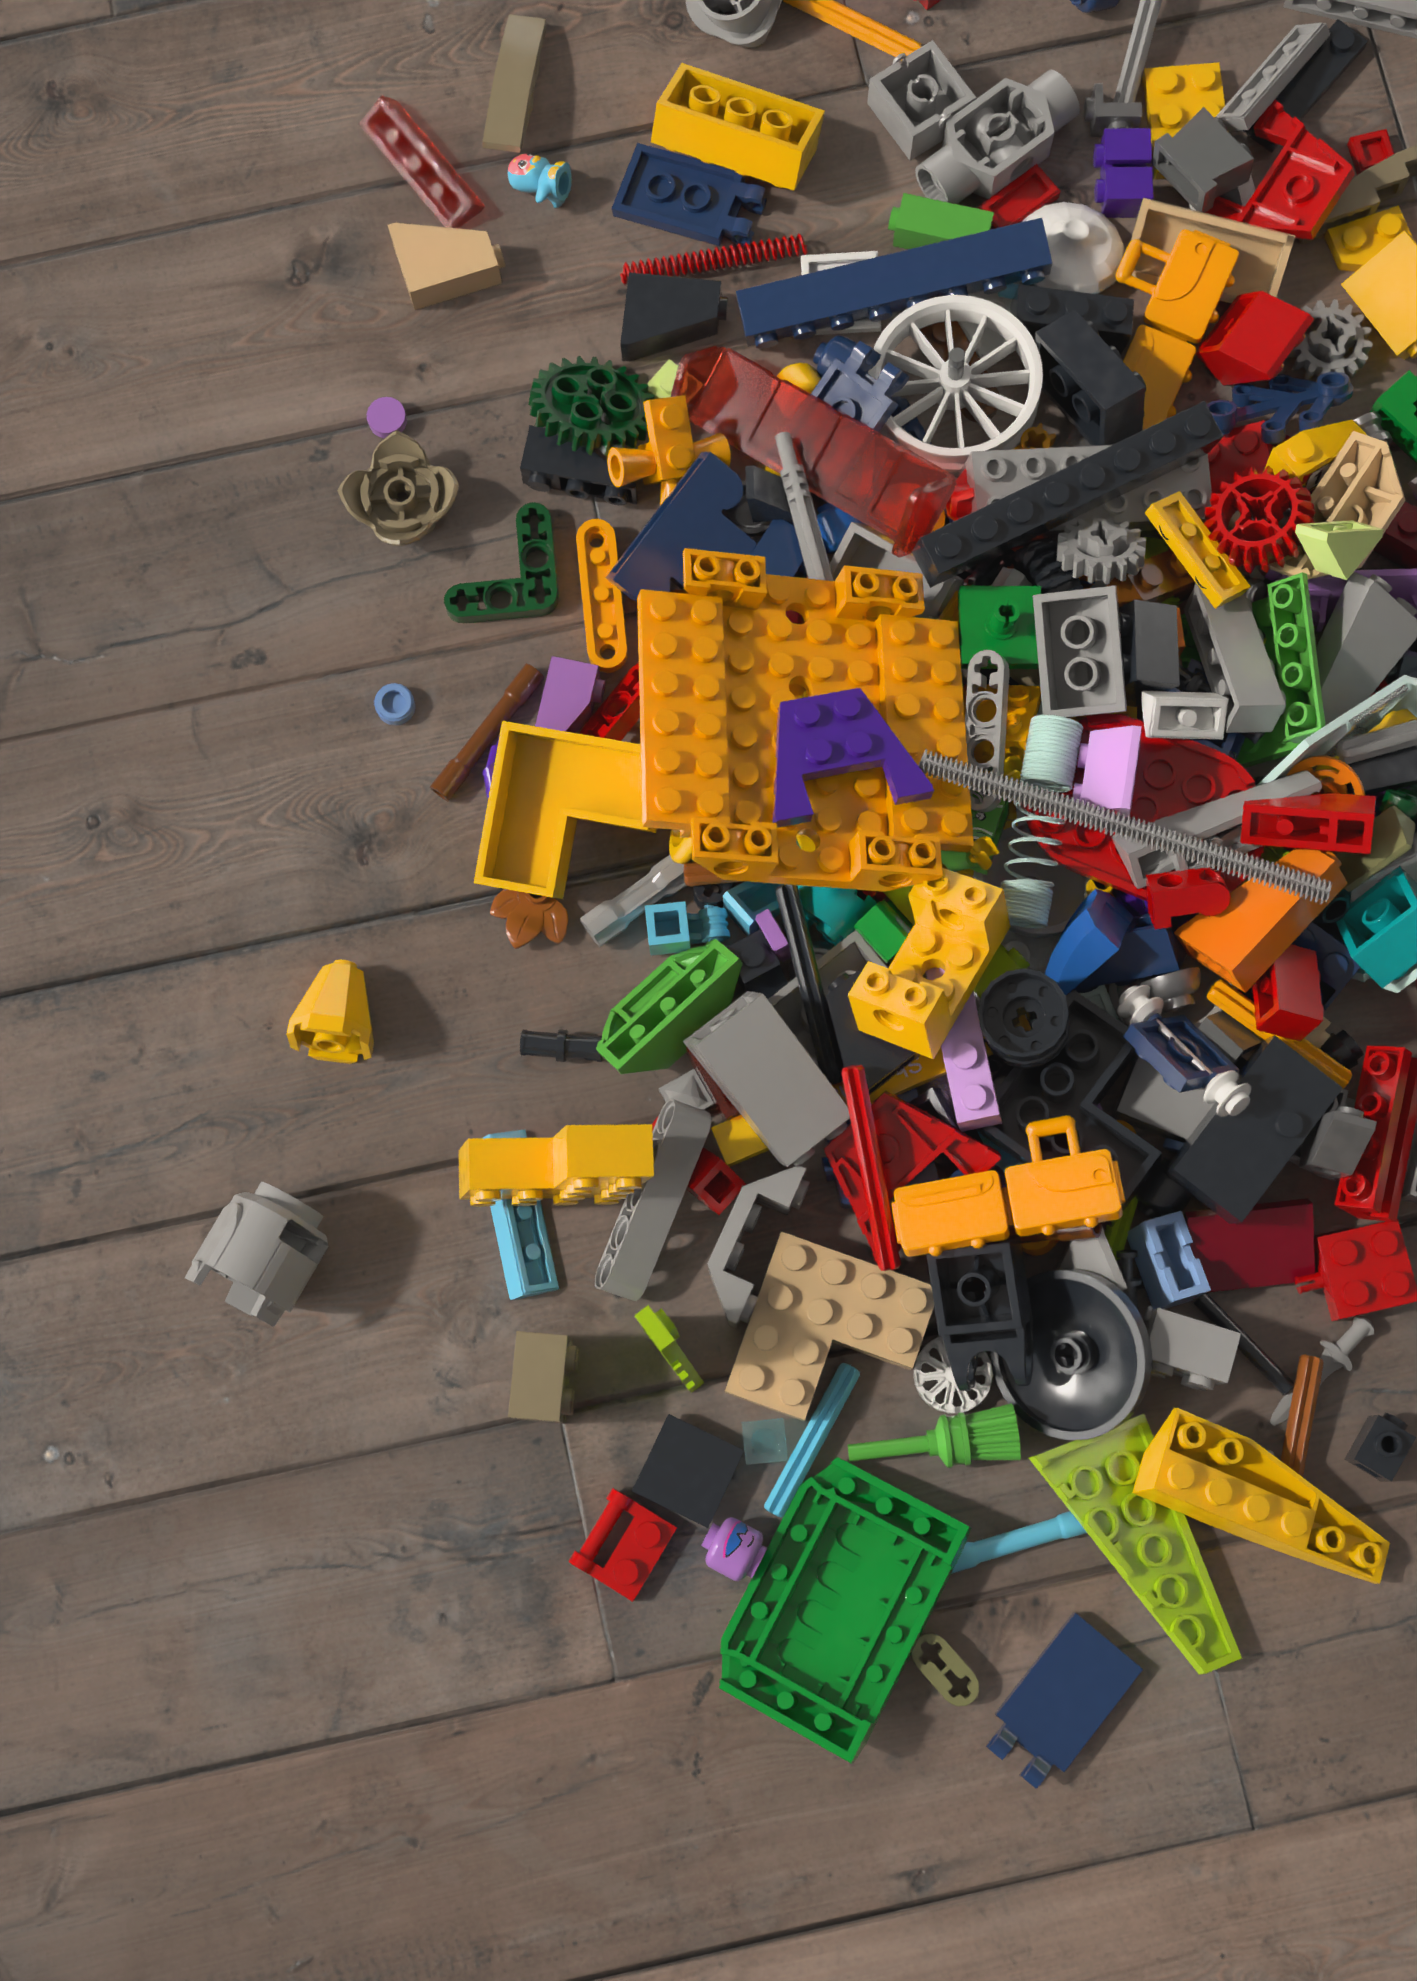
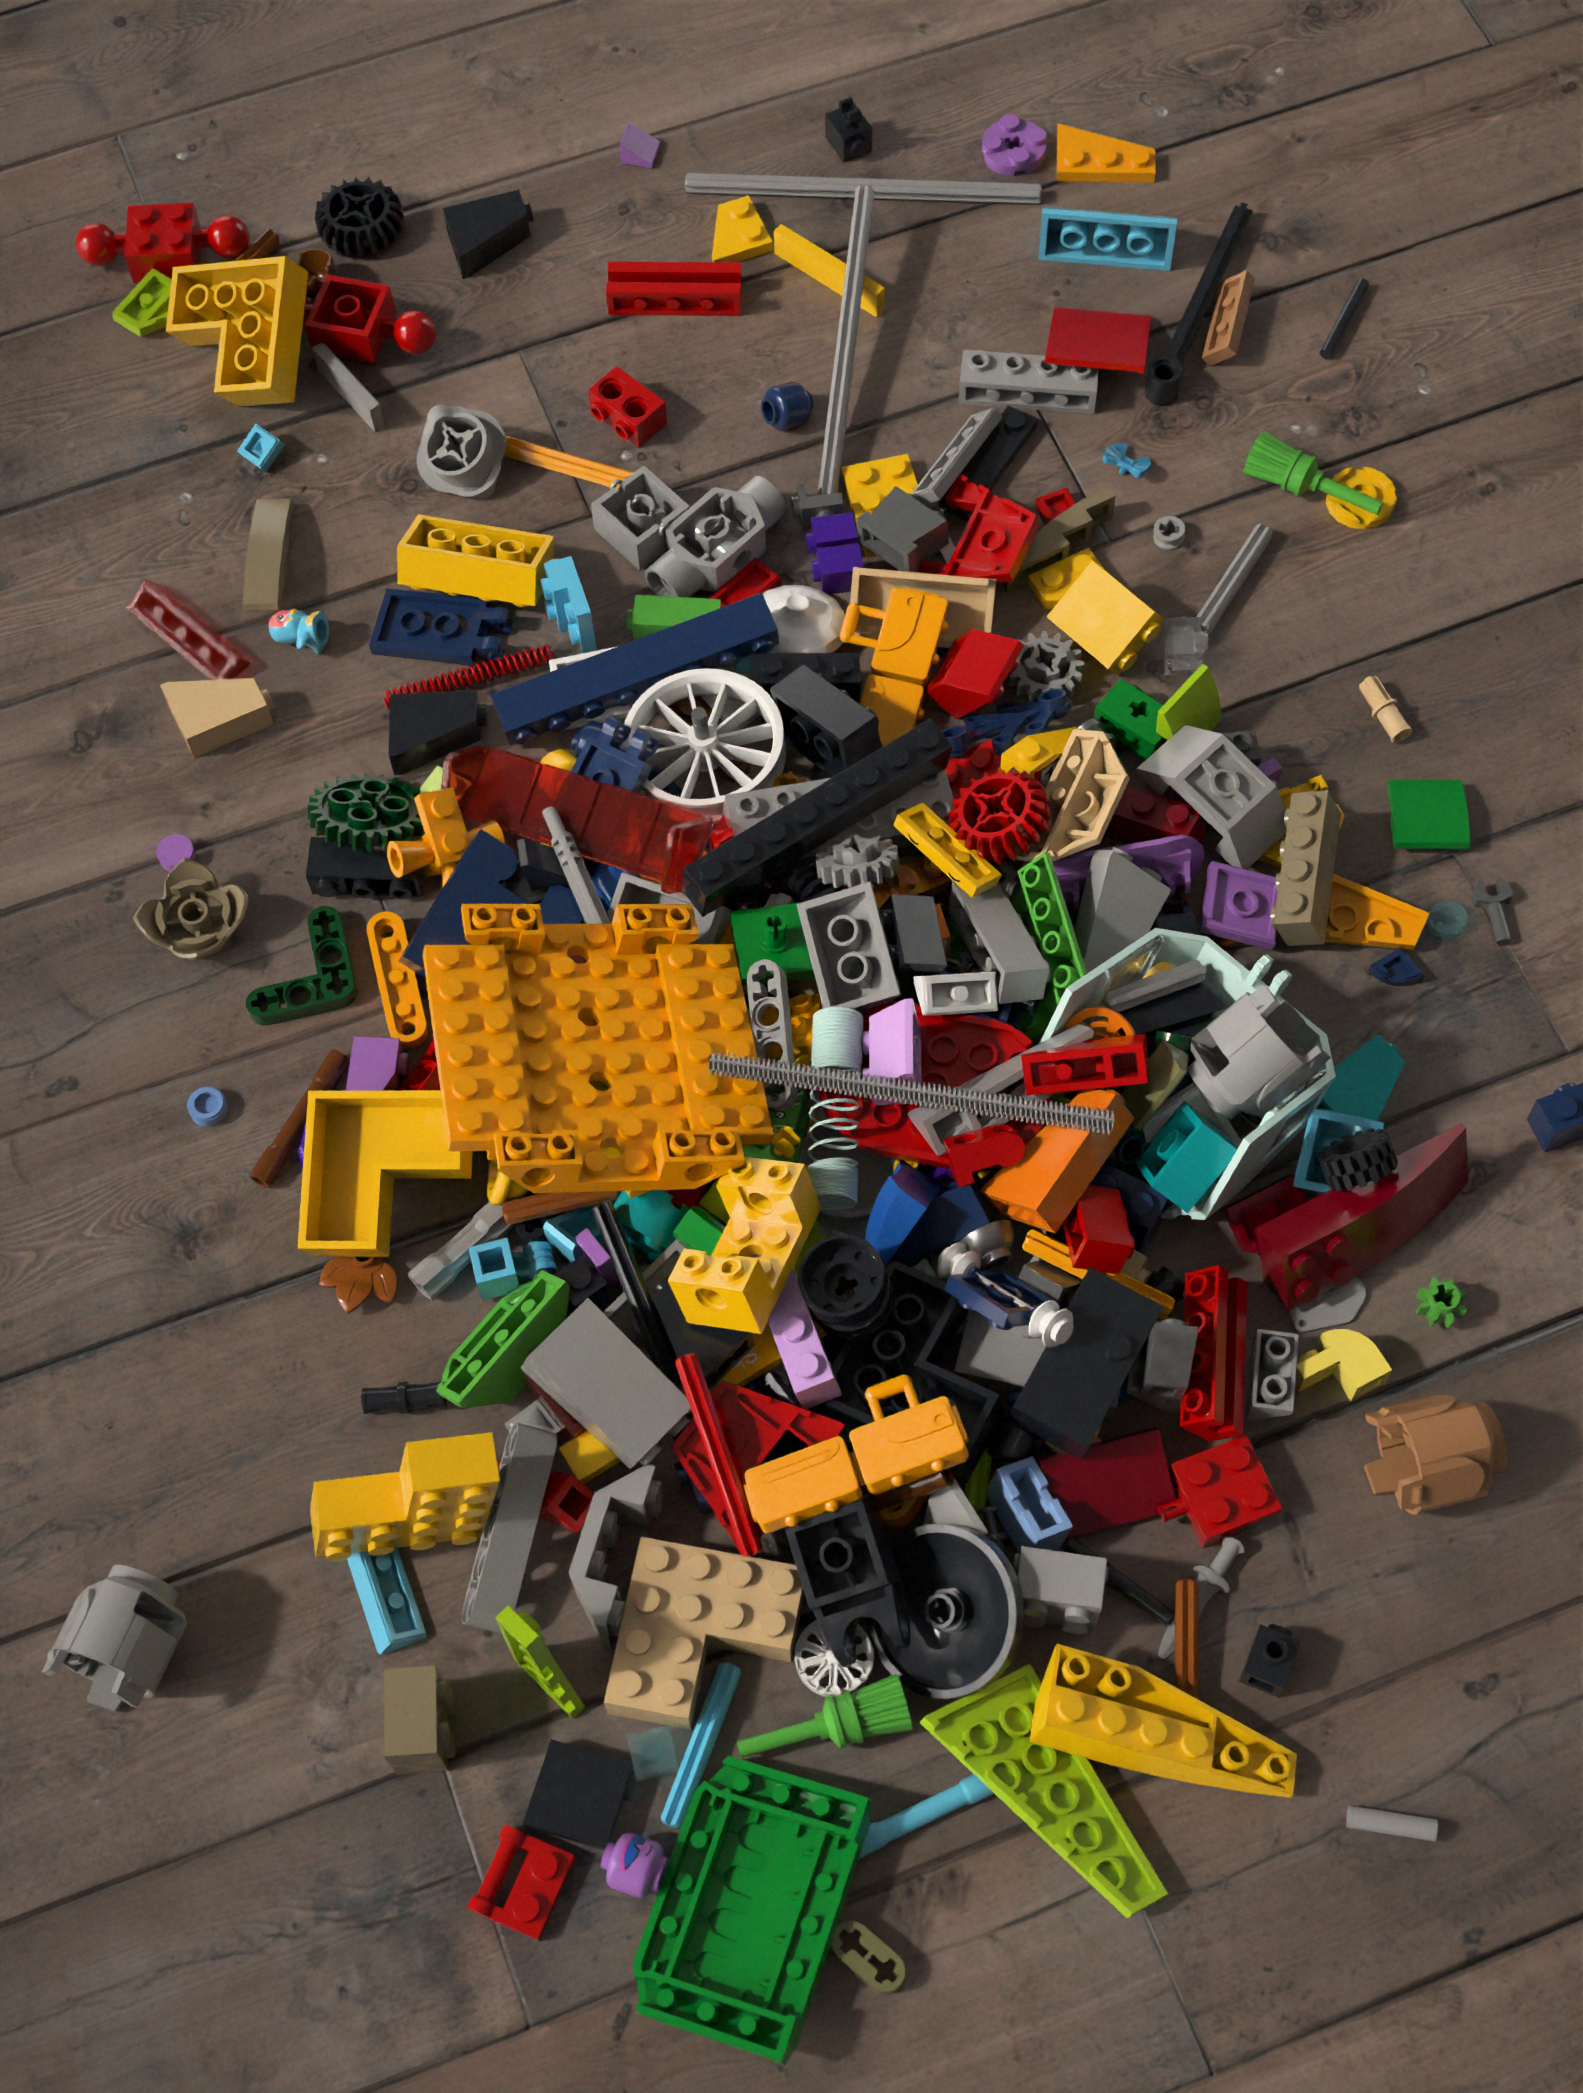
camera: 10 degrees left, 15 degrees down
yellow cone [286,959,374,1064] -> none
dark purple wing [772,688,934,828] -> none
dark blue tile [986,1612,1143,1789] -> none
yellowish green slope [1295,520,1384,580] -> none
none -> medium azure plate [540,556,597,653]

